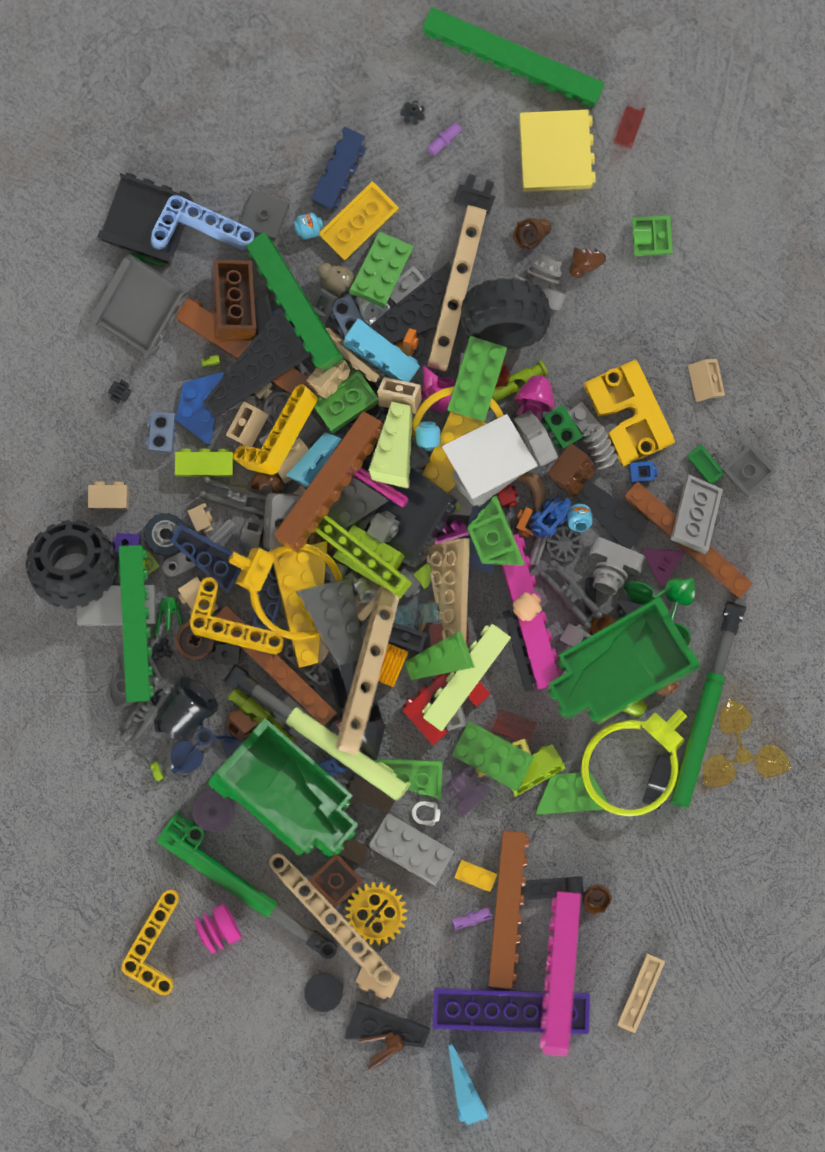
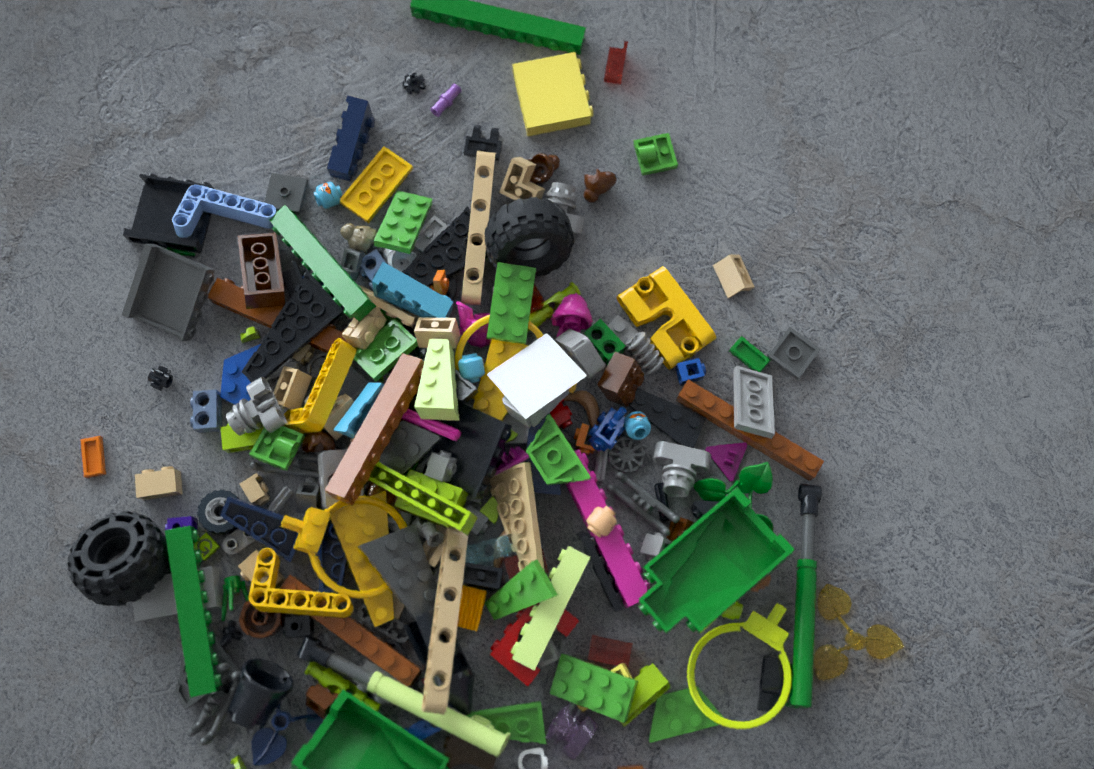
camera: 10 degrees left, 10 degrees down
none -> orange tile [80,436,106,478]
none -> light grey beam [226,377,287,436]
none -> bright green plate [249,426,305,471]
none -> tan brick [499,157,545,200]

